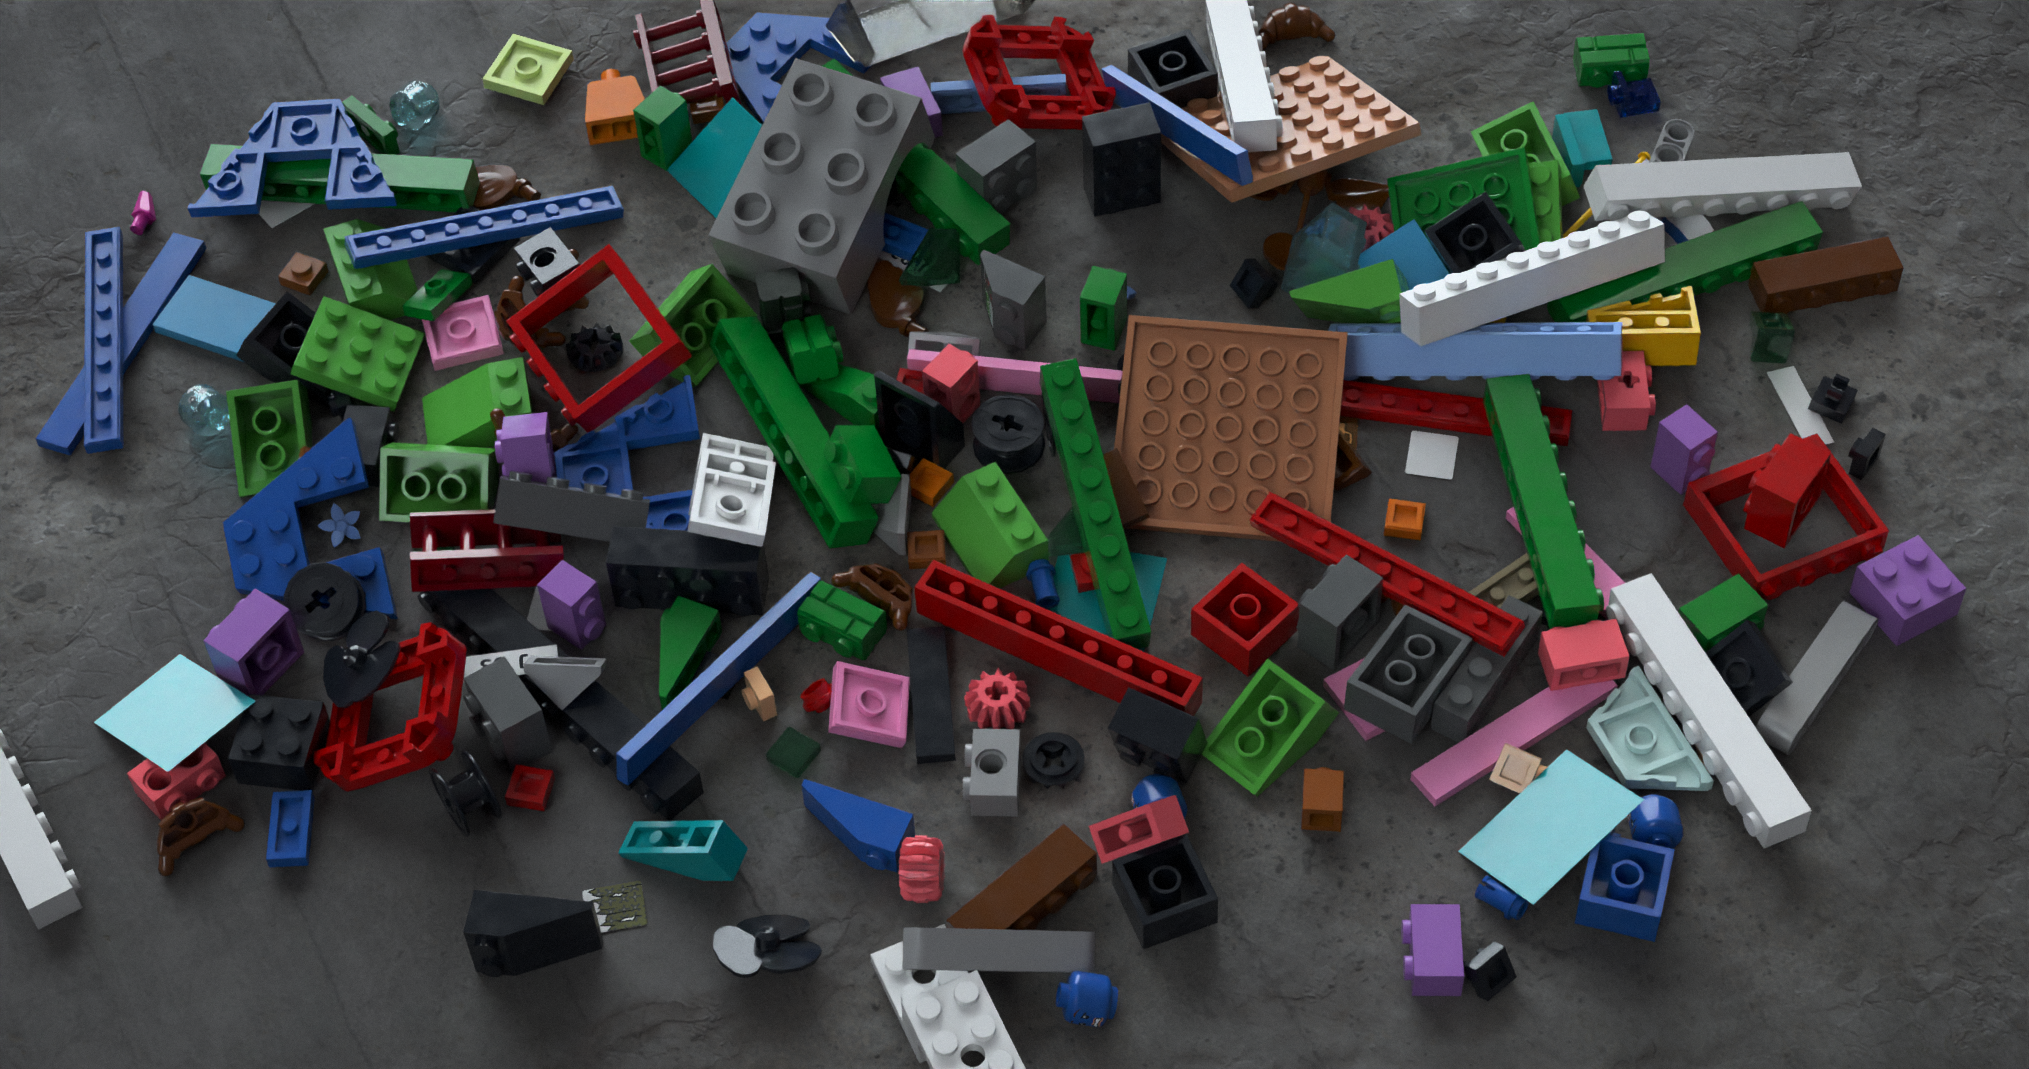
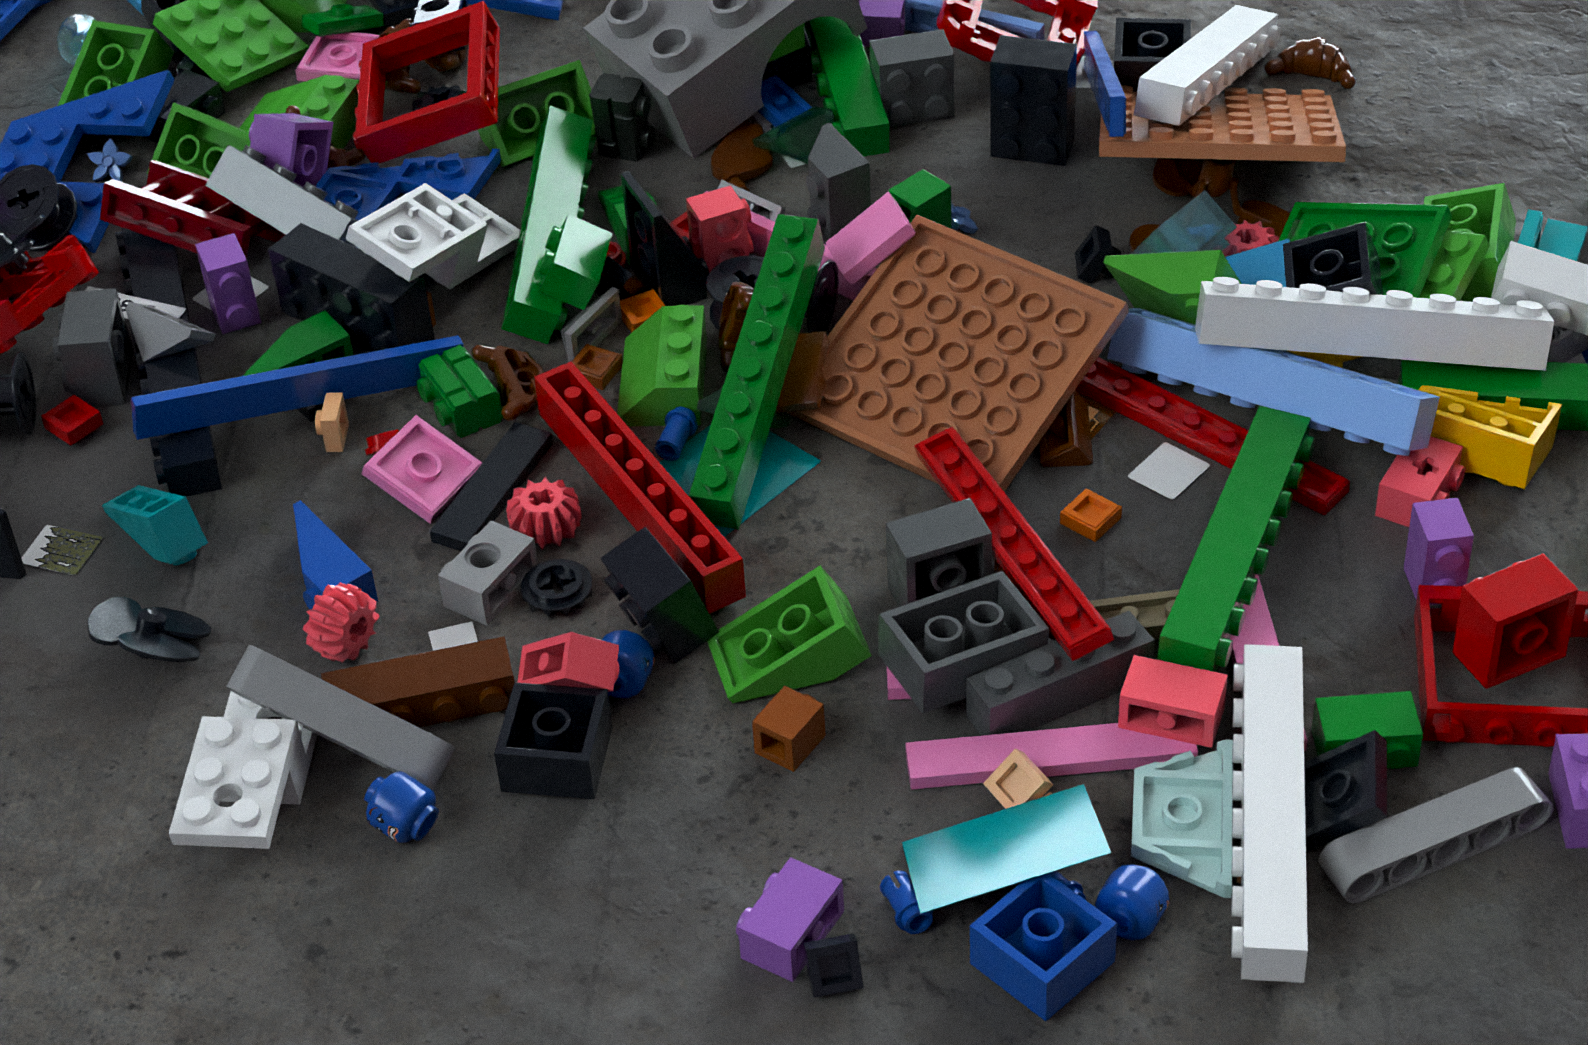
camera: 30 degrees right, 10 degrees down
clear green tile [766,726,821,778] -> none
green brick [782,314,843,385] -> none
red brick [1191,563,1299,677] -> none
none -> white sticker [428,621,478,651]
none -> reddish brown piece [719,282,754,372]
none -> bright pink tile [825,192,916,285]

